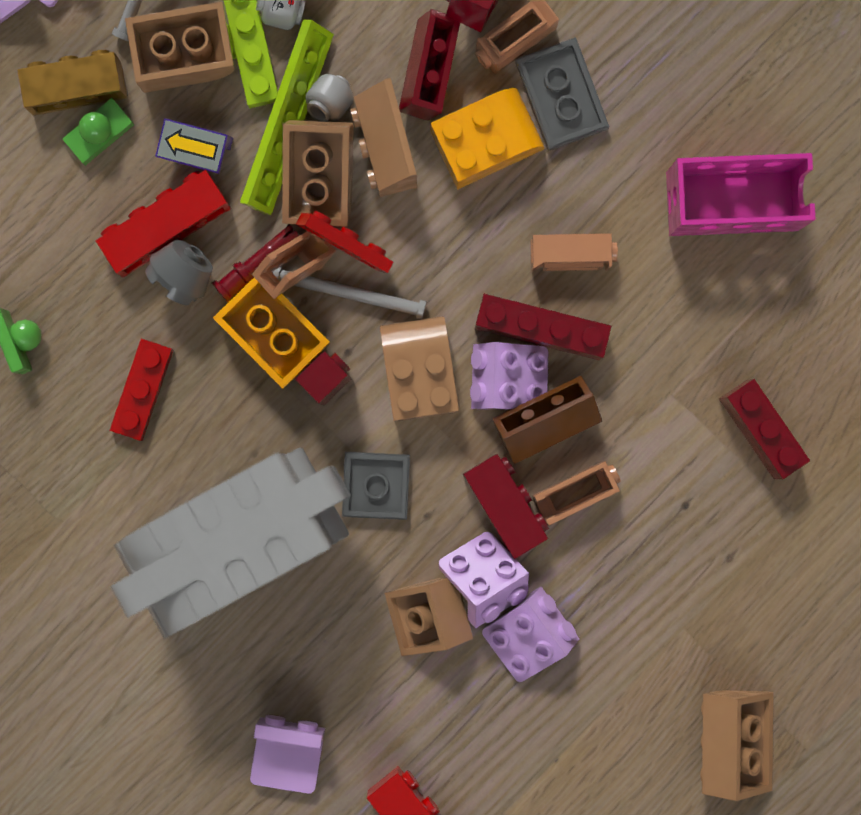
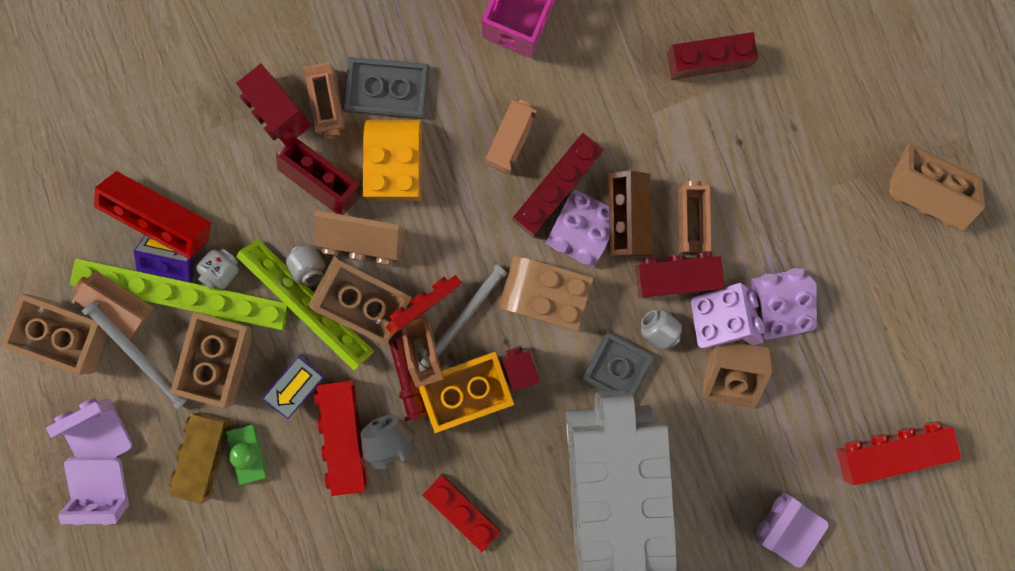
camera: 65 degrees left, 0 degrees up
none -> light grey head [641,309,682,350]

